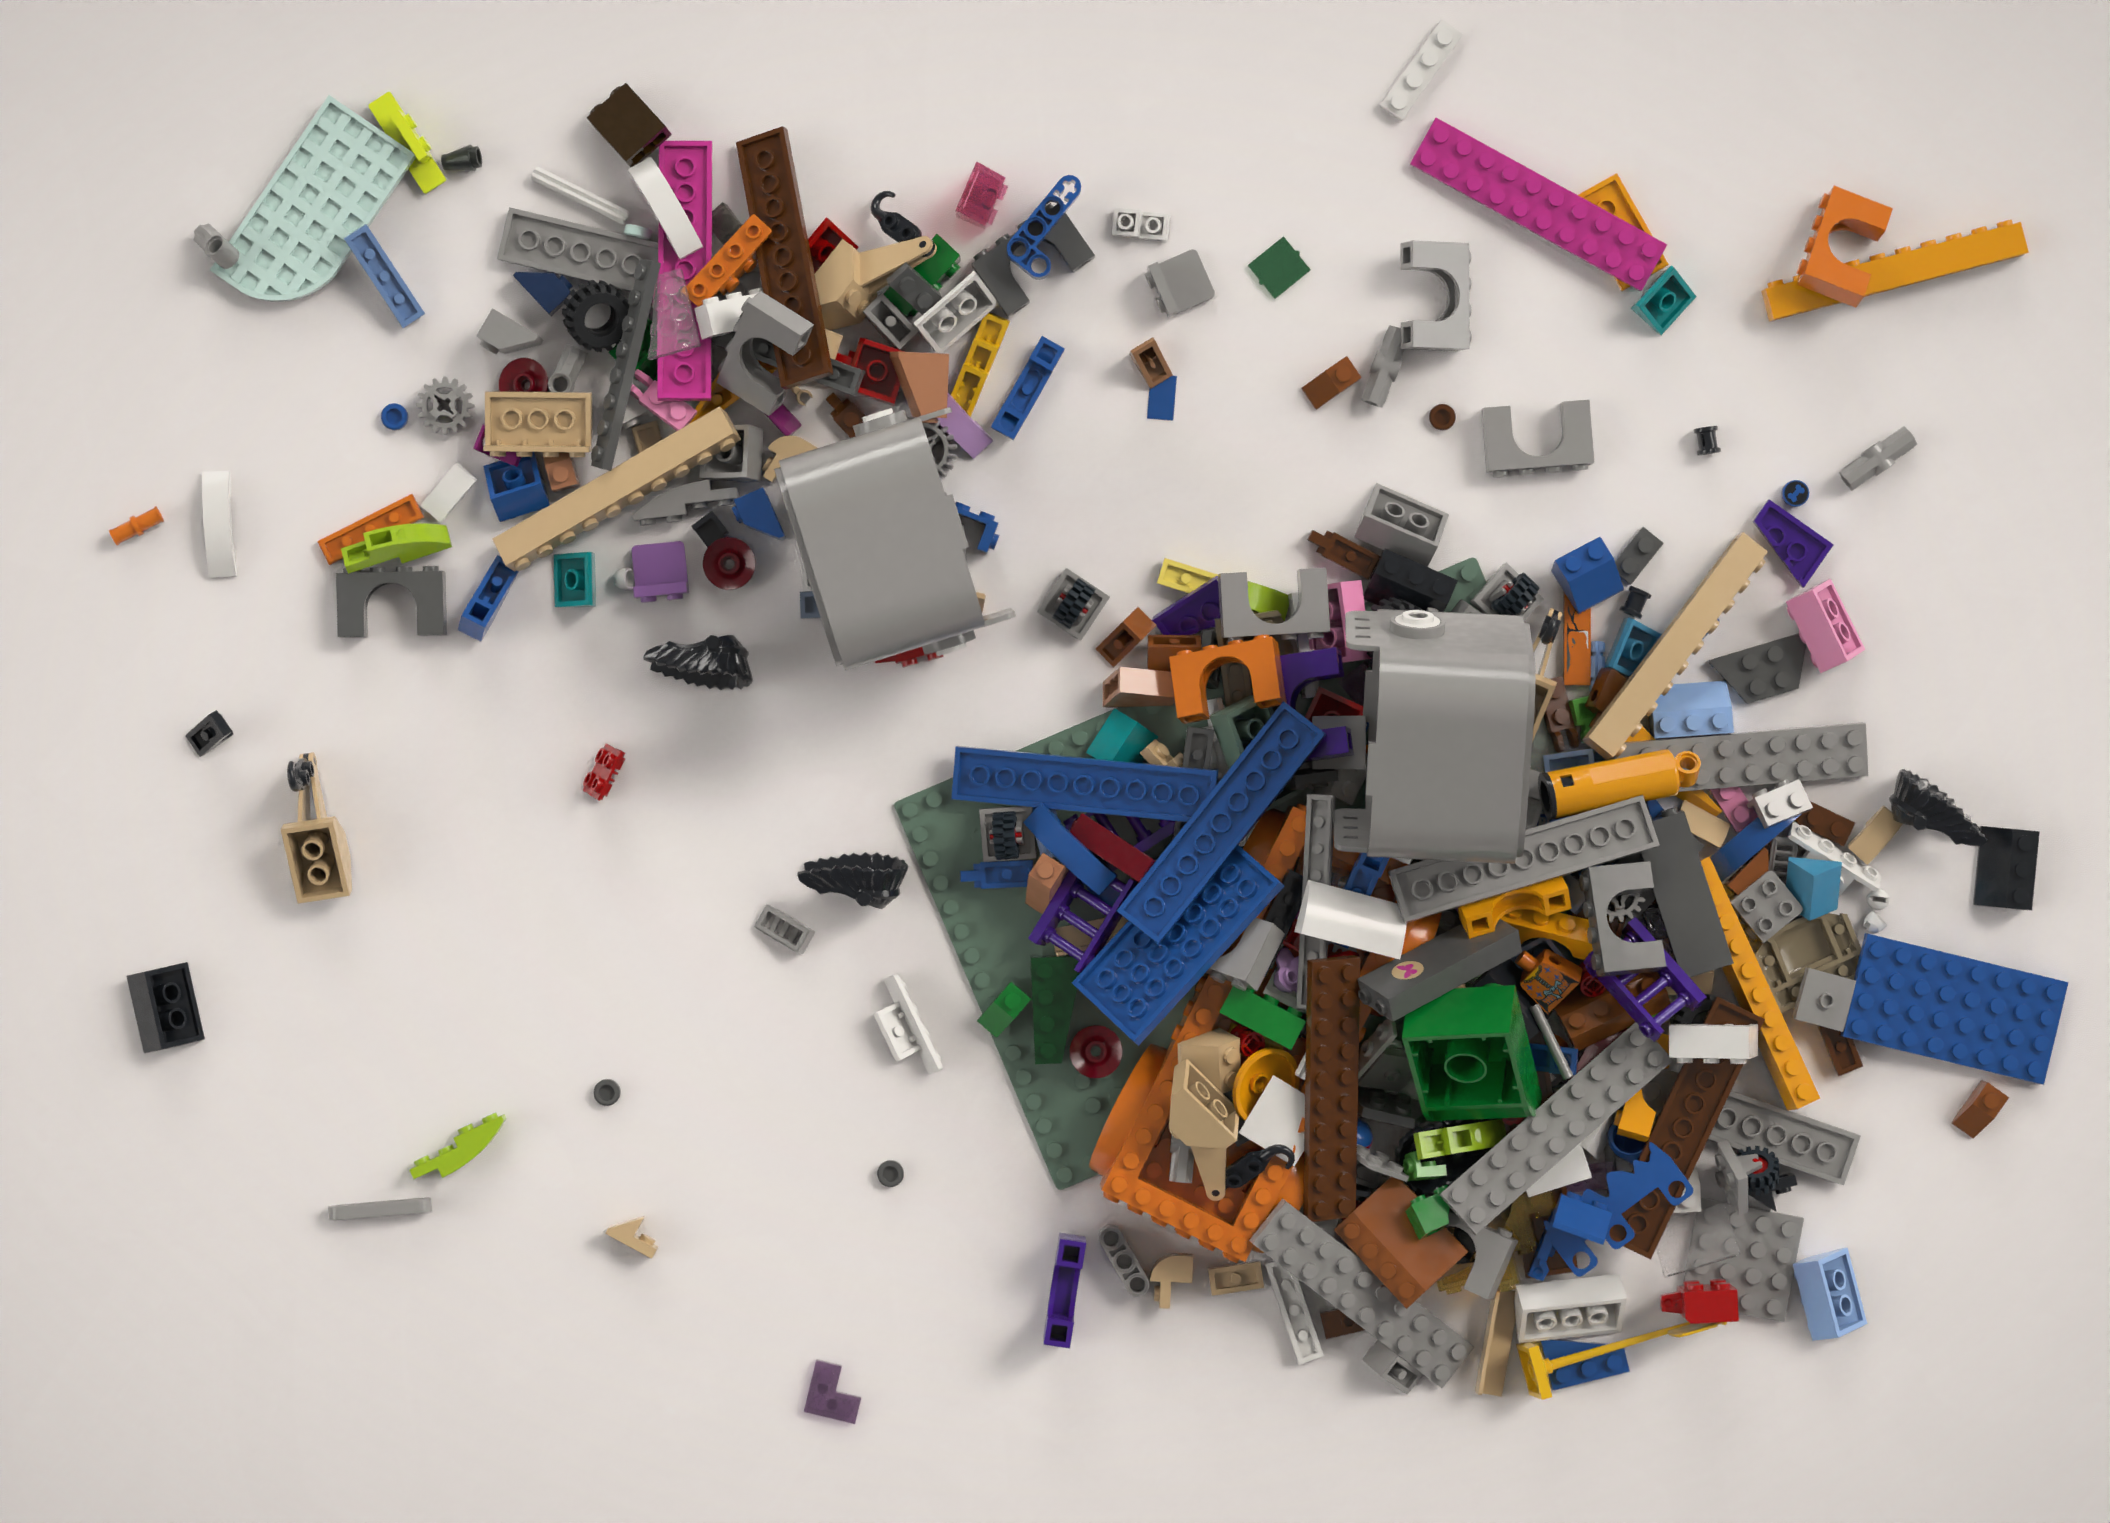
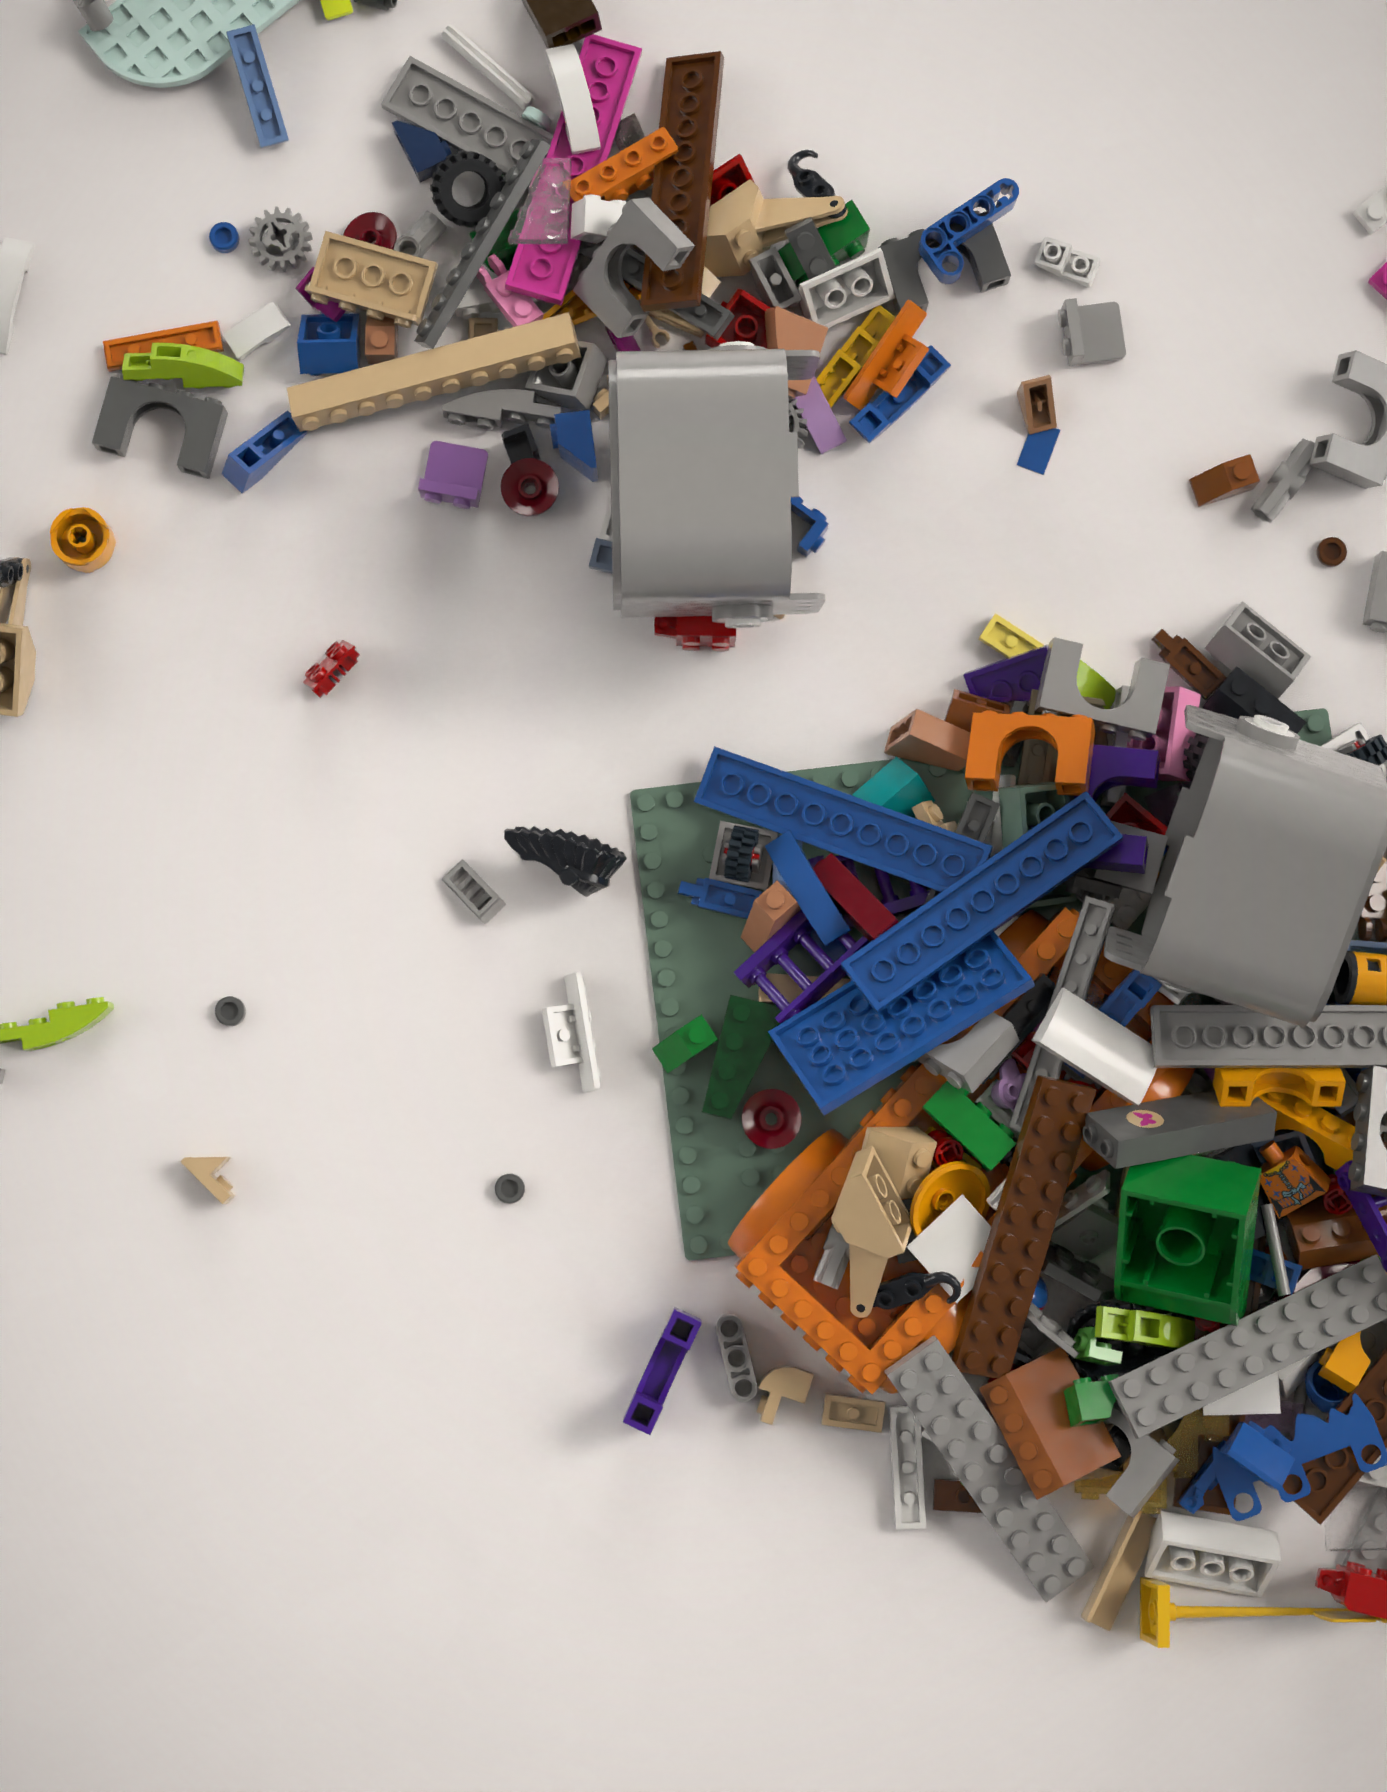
camera: 10 degrees right, 5 degrees down
light grey slope [476,308,544,355] -> none
teal slope [554,552,596,607] -> none
white hinge [613,568,635,589] -> none
black piece [643,635,753,690] -> none
clear purple plate [804,1359,861,1424] -> none
clear pink slope [955,162,1008,229] -> none
light grey plate [1037,568,1110,641] -> none
dark orange slope [1095,607,1157,668] -> none
clear green piece [1248,236,1311,299] -> none
light grey slope [1362,1340,1423,1394] -> none
blue wing [1540,1340,1630,1390] -> none
none -> light orange brick [50,507,116,573]
none -> orange bracket [843,300,929,411]

